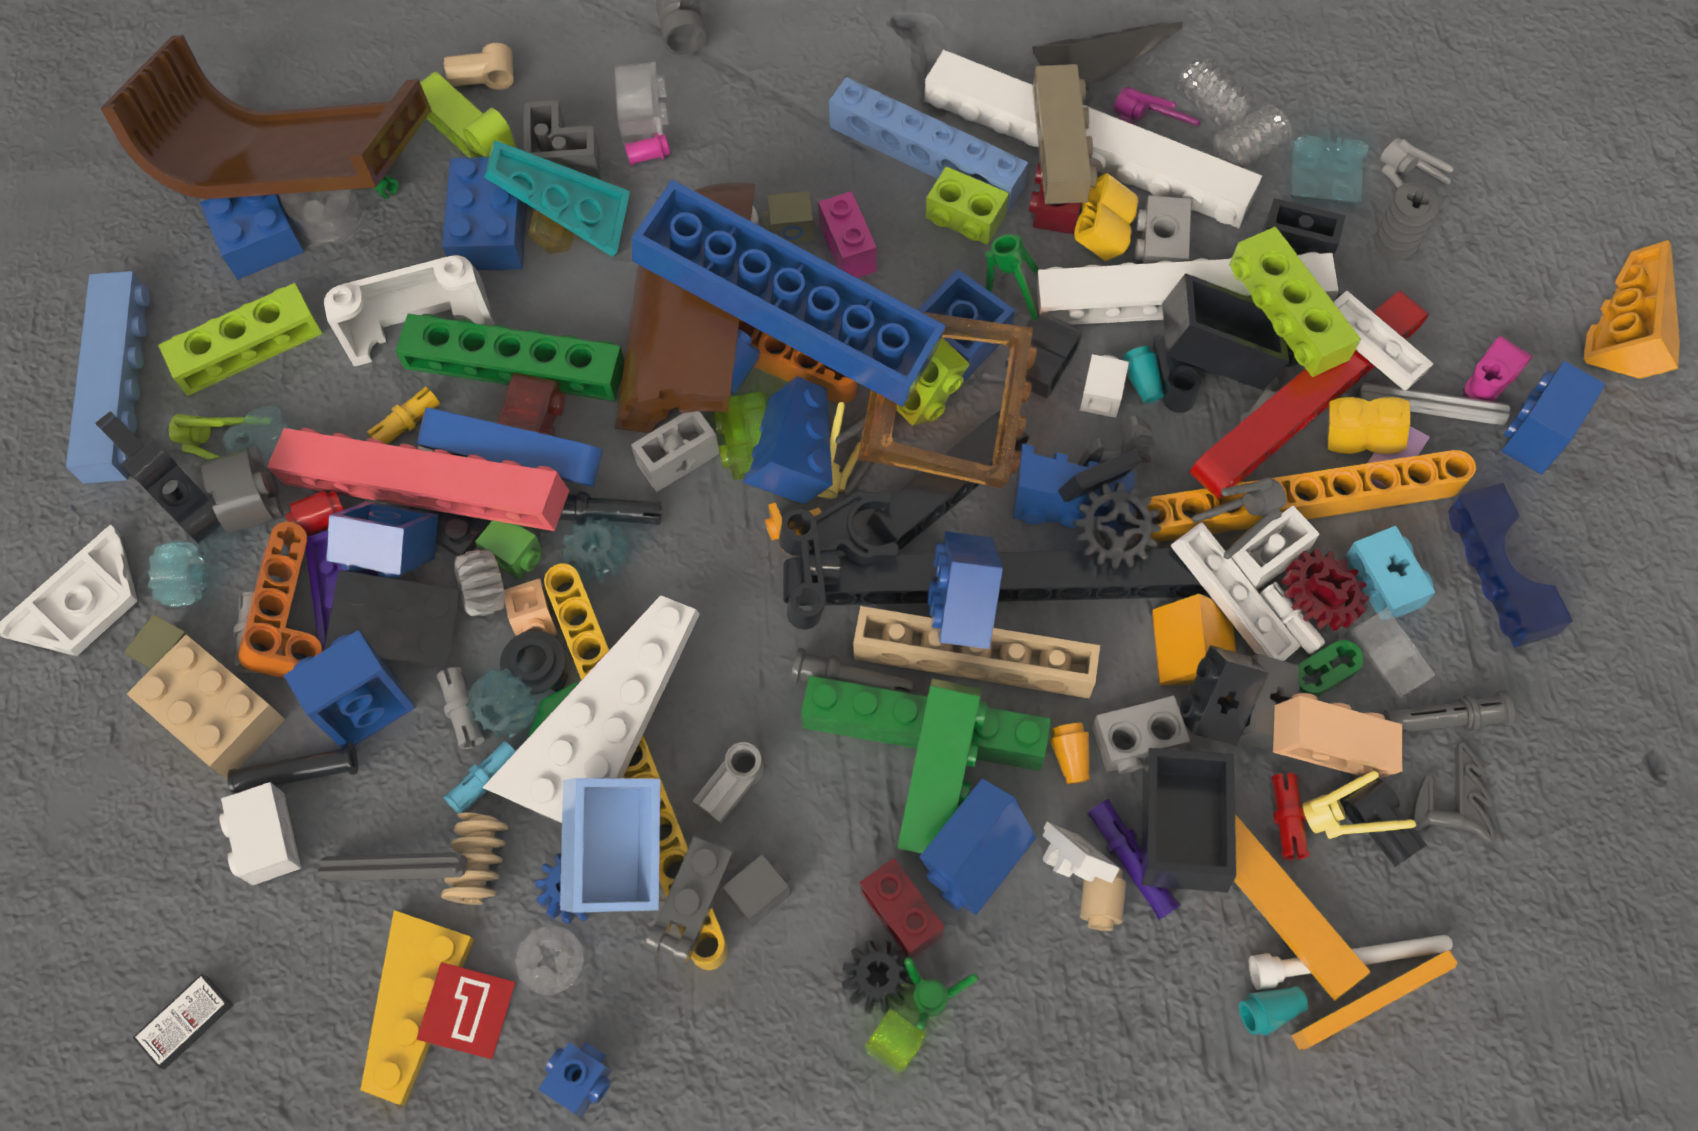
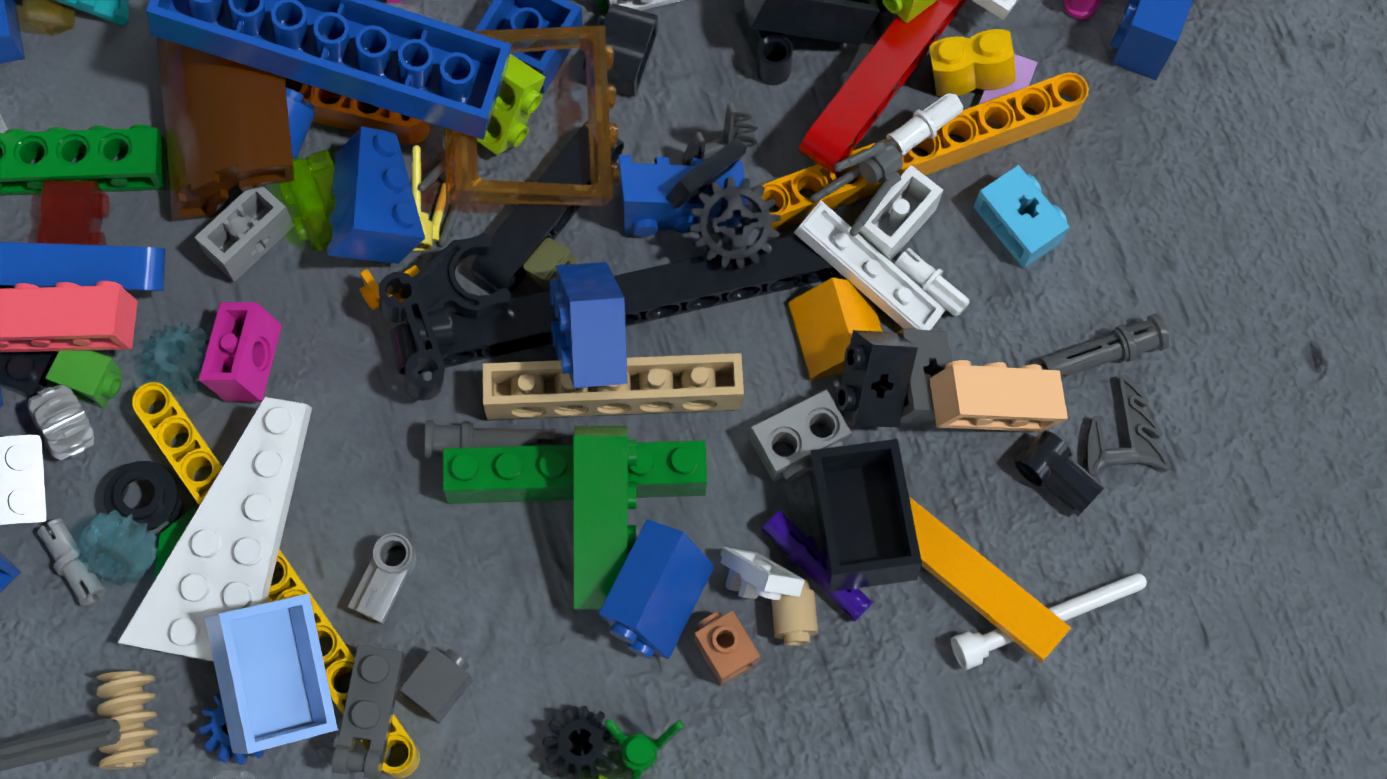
camera: 20 degrees left, 5 degrees up
medium azure pin [443,741,516,814] -> none
light nougat bracket [504,578,557,636] -> none
black pin [559,491,662,526] -> none
dark red brick [860,858,945,959] -> none
light orange cone [1049,723,1091,785] -> none
white brick [1080,354,1129,418] -> none
teal cone [1122,346,1164,404] -> none
teal cone [1239,986,1308,1036] -> none
red pin [1271,773,1310,861] -> none
dark red gear [1282,549,1369,631] -> none
light orange tile [1291,950,1458,1050] -> none
green beam [1298,640,1364,698] -> none
light yellow plant [1302,771,1416,839] -> none
clear brick [1351,608,1436,700] -> none
light grey axle [1357,383,1510,425] -> none
clear blue arch [1448,483,1573,648] -> none
none -> dark pink brick [199,302,282,402]
none -> olive slope [523,238,578,291]
none -> nougat brick [693,611,761,686]
none -> white axle [886,93,964,157]

